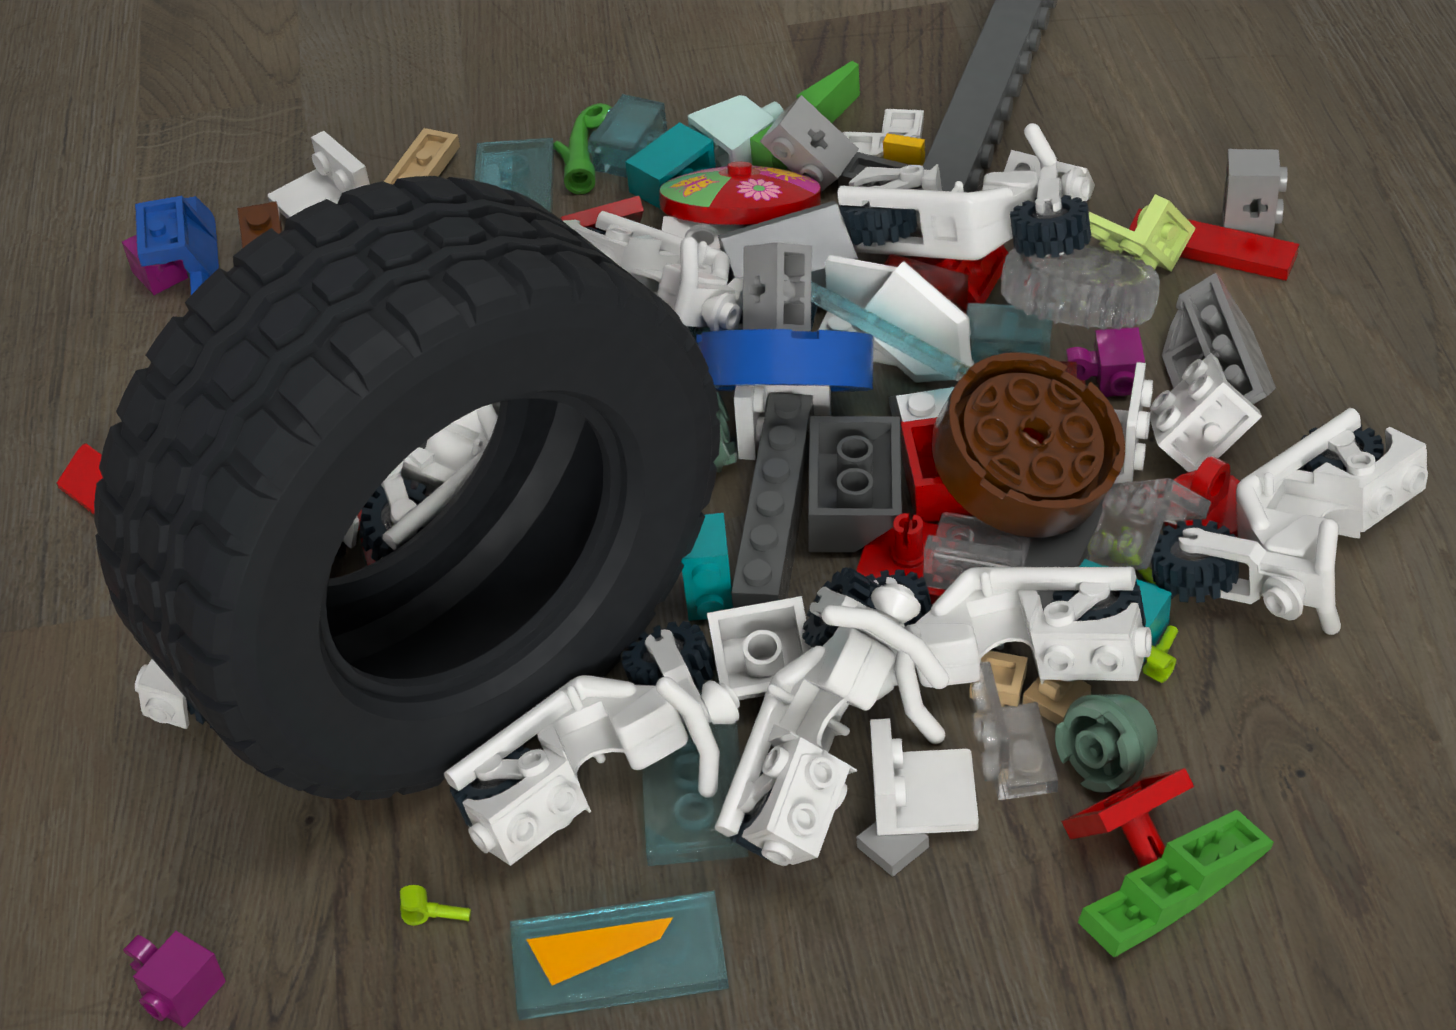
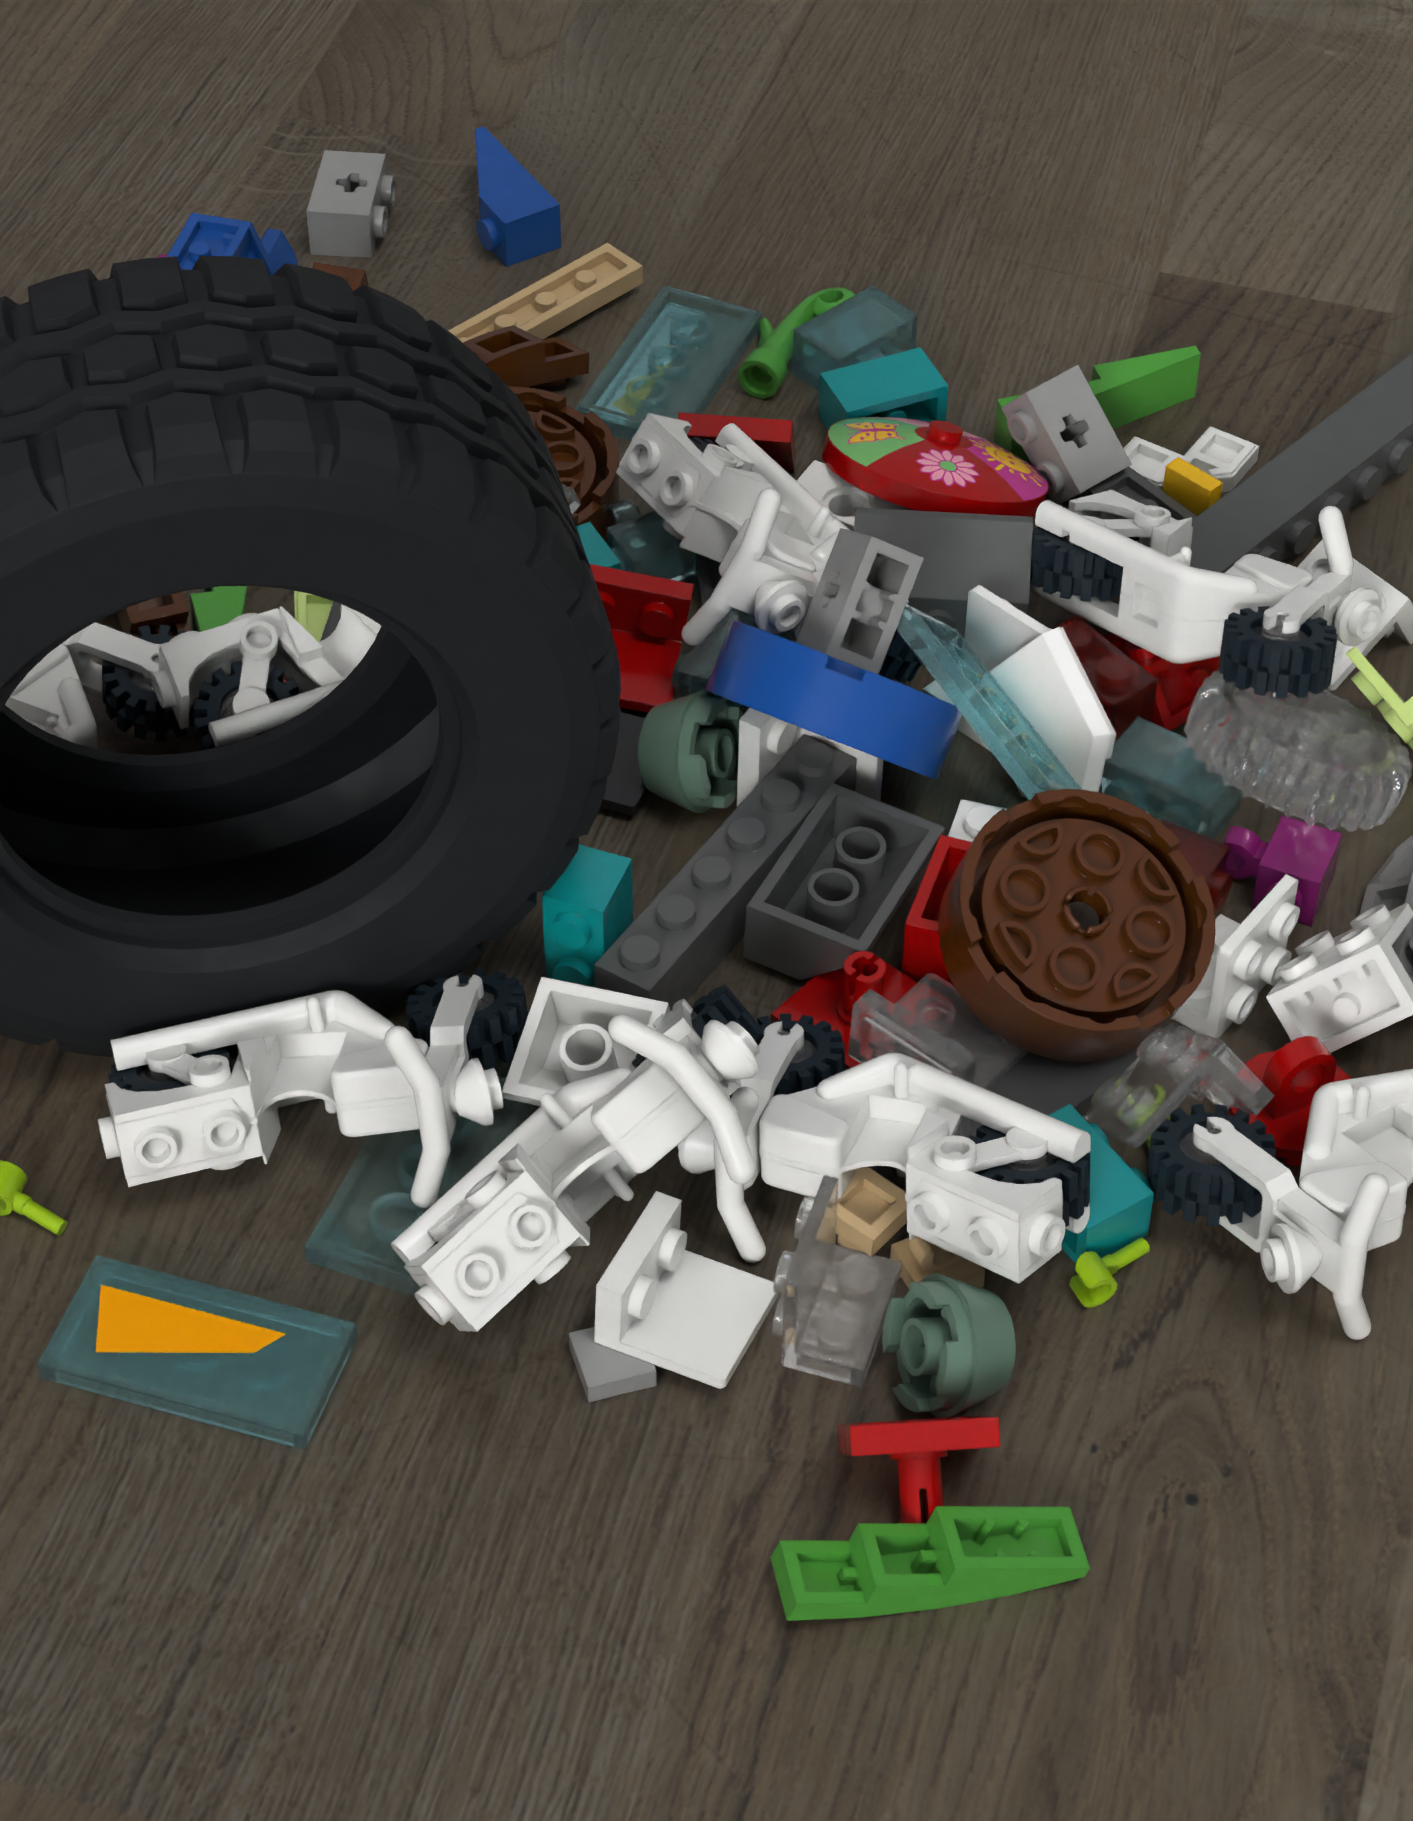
camera: 20 degrees right, 0 degrees up
white bracket [268,131,370,218] -> none
light aqua torso [688,95,784,167] -> none
none -> light grey brick [306,150,396,258]
none -> blue slope [475,126,561,267]

